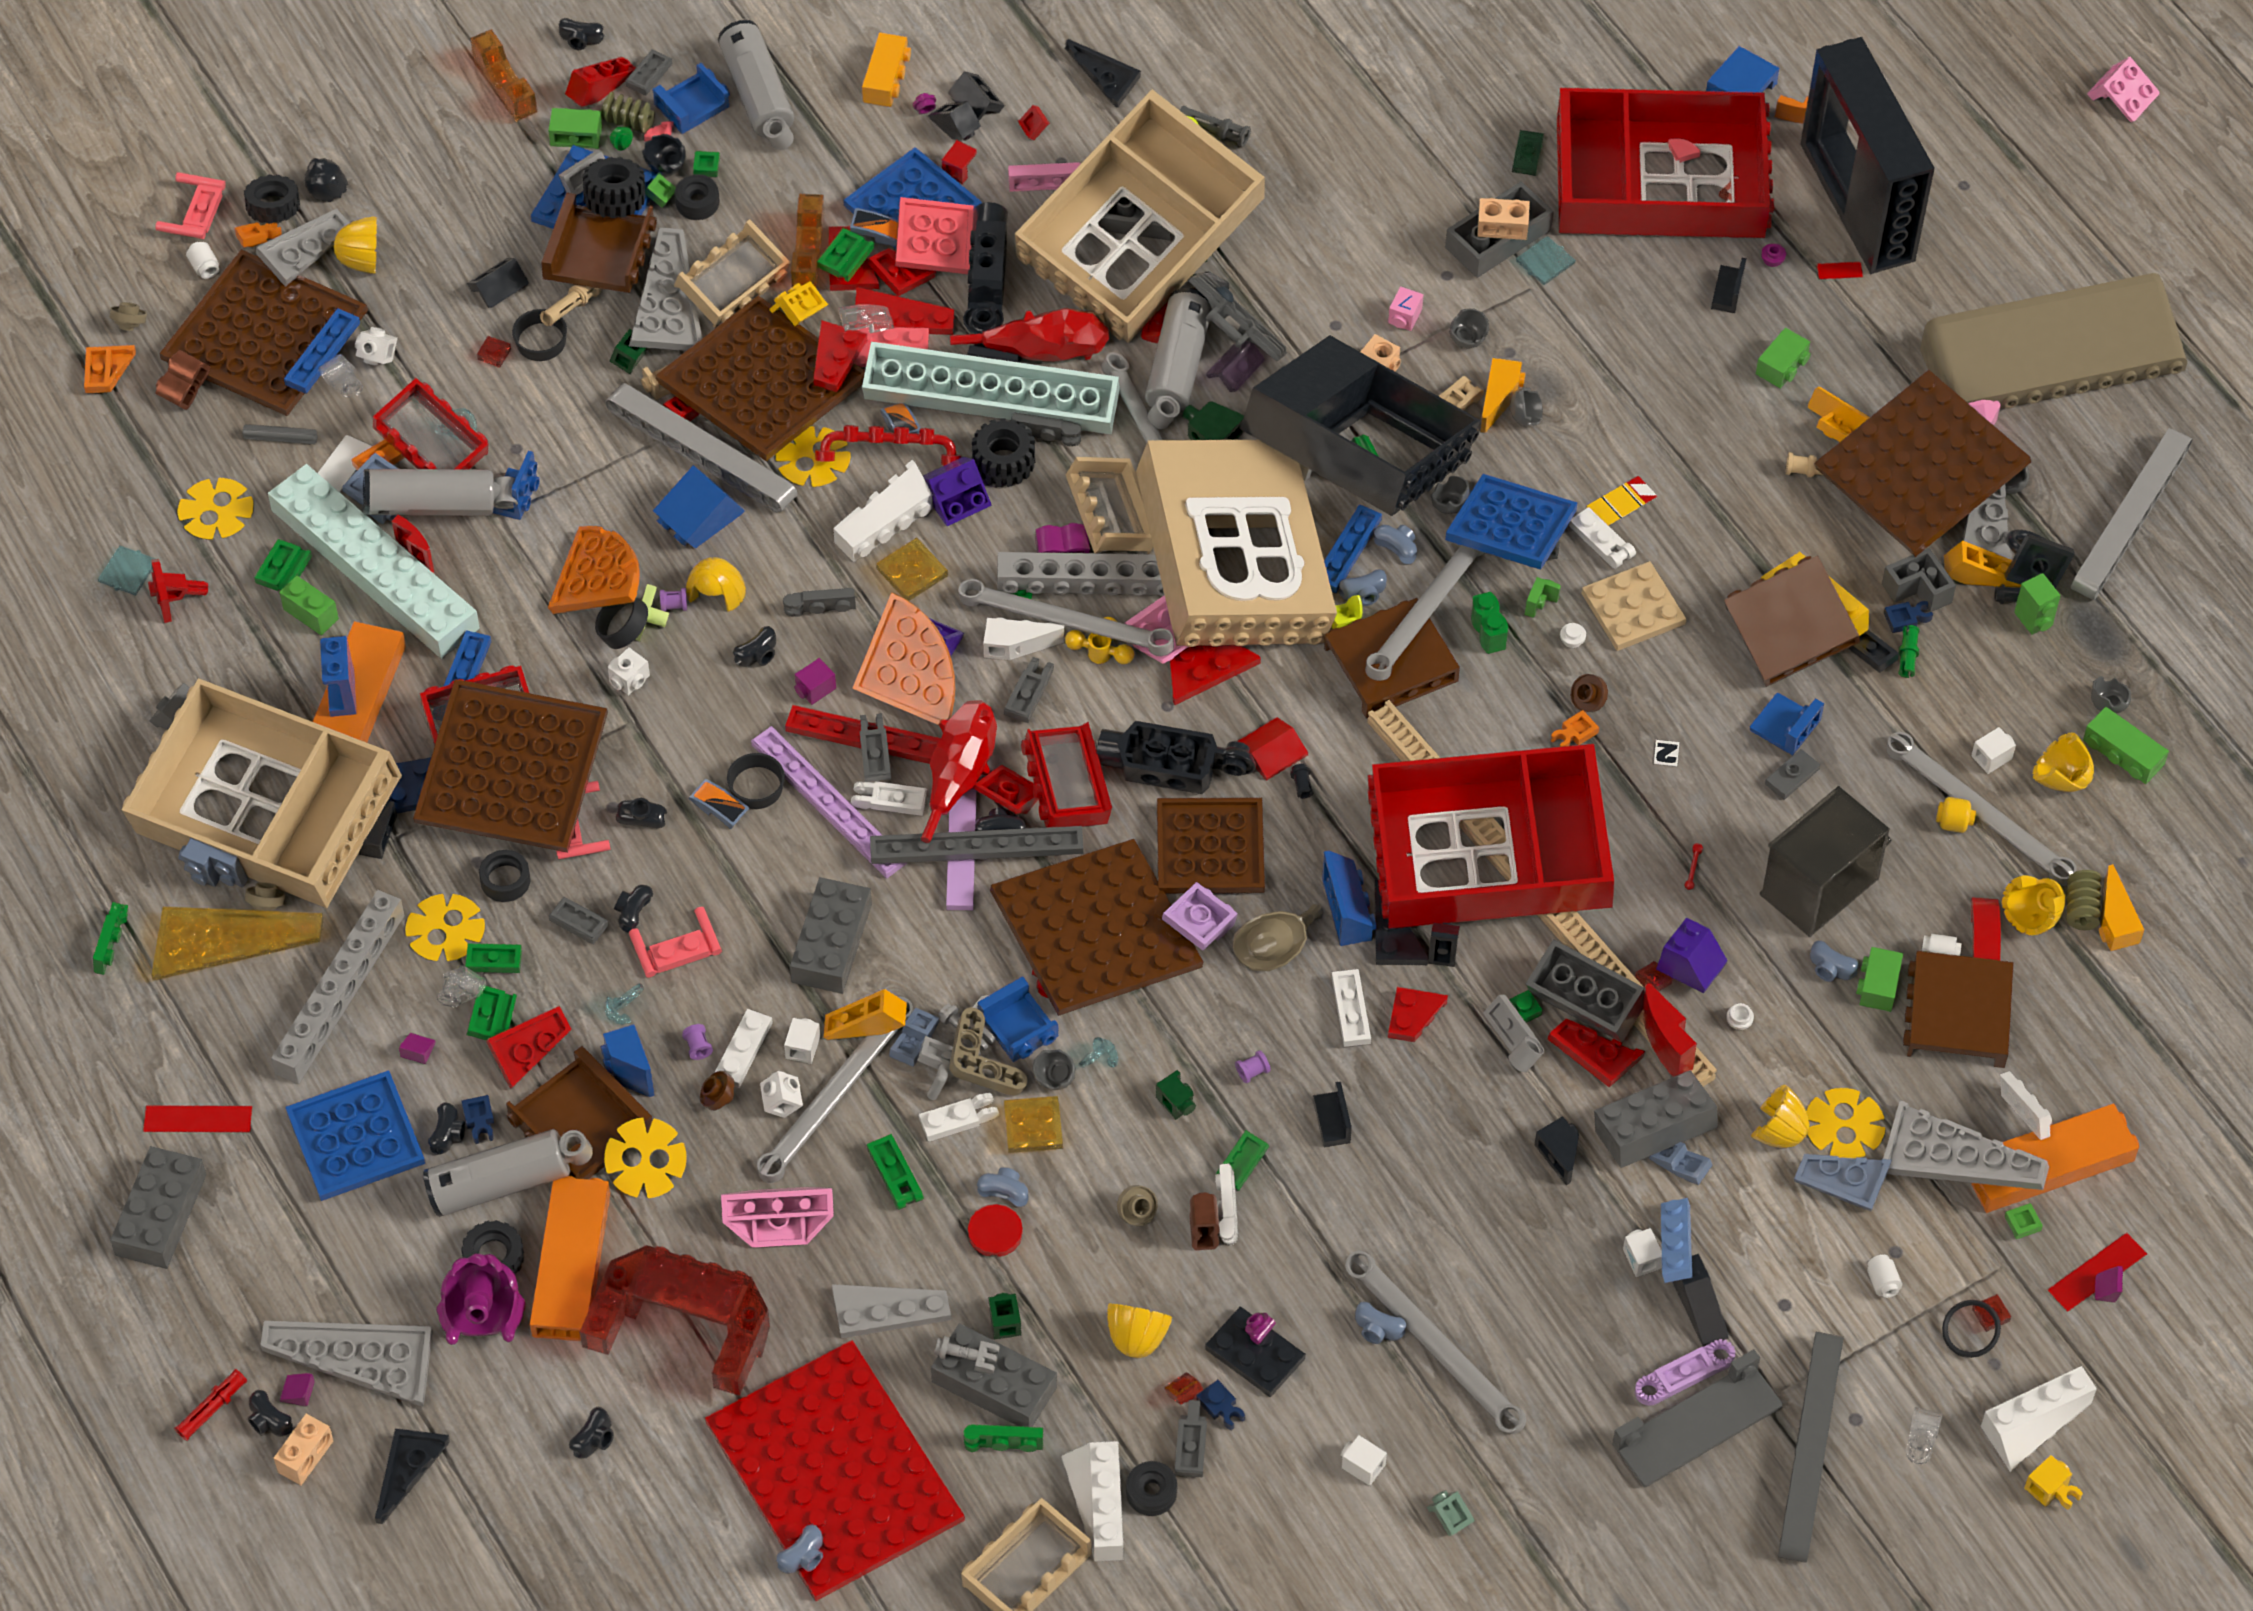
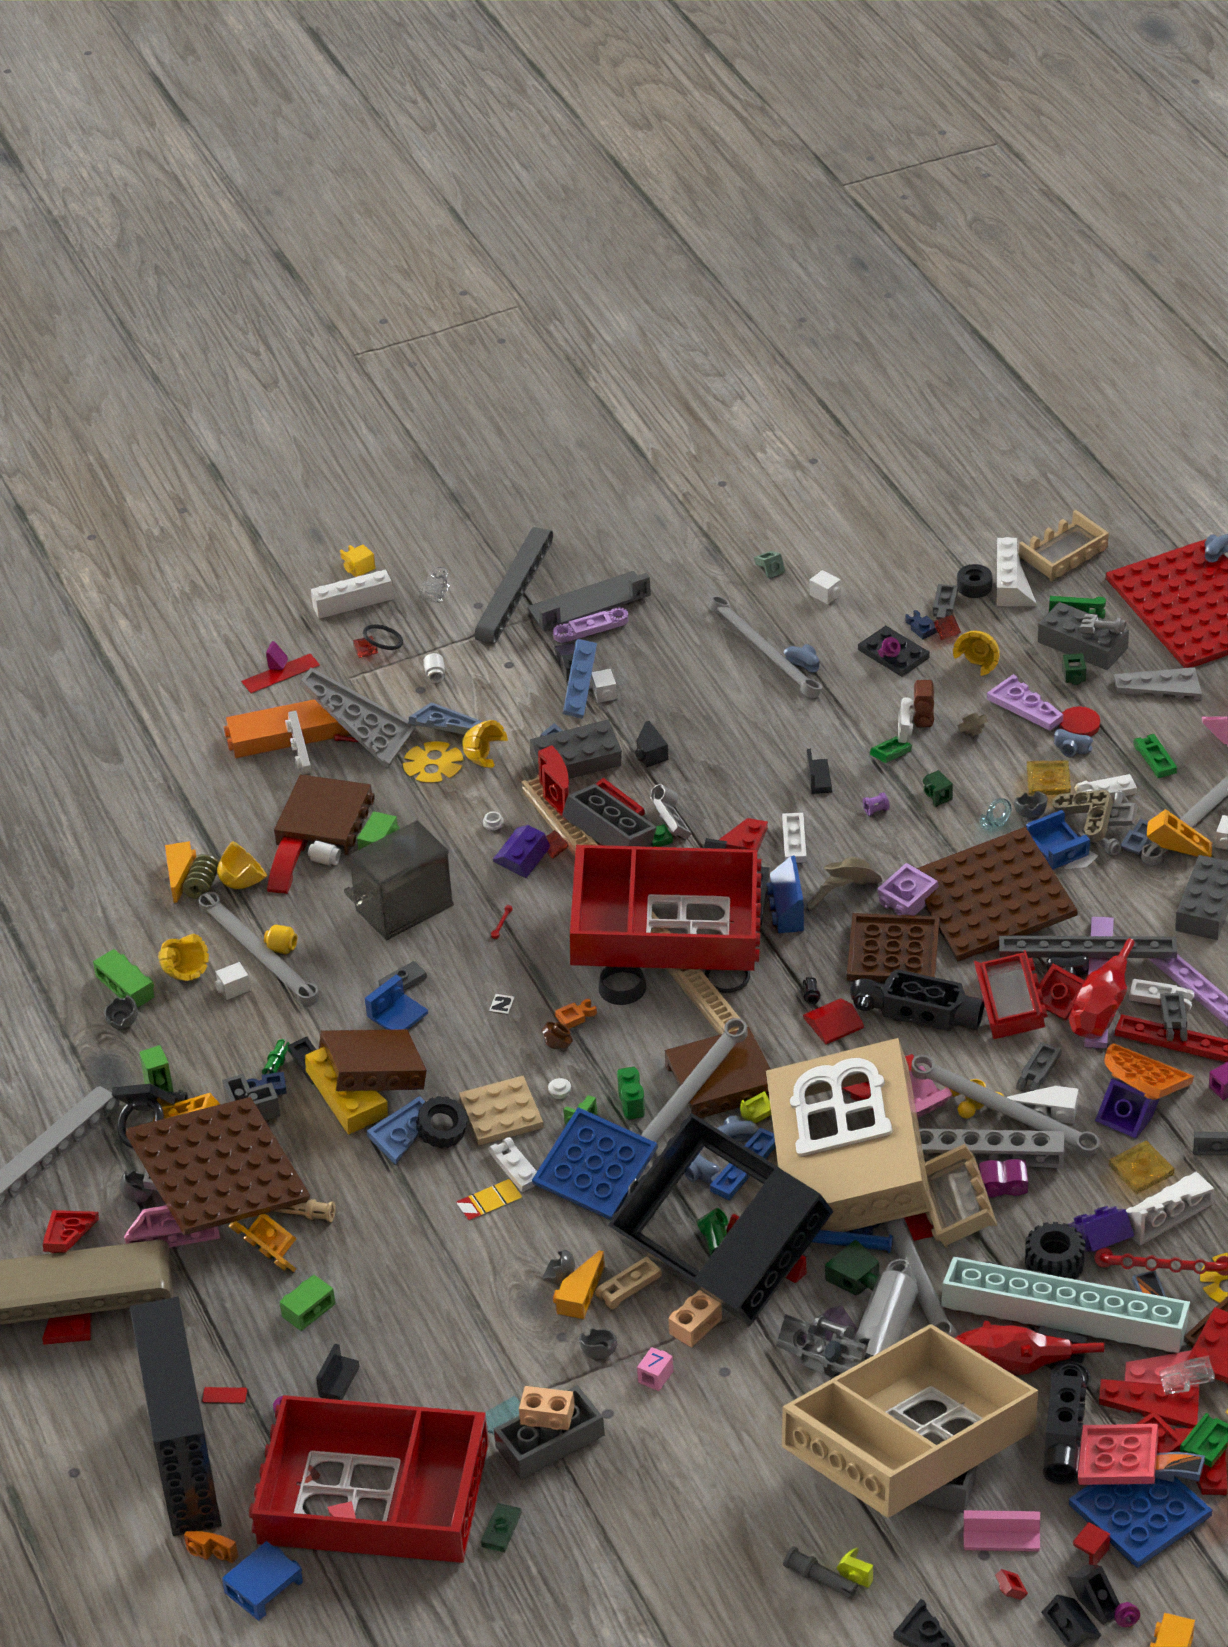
camera: 170 degrees left, 15 degrees down
none -> red wing [43,1210,99,1253]
none -> medium blue wing [367,1096,433,1165]
none -> black tyre [416,1096,468,1148]
none -> lavender wing [987,674,1063,731]

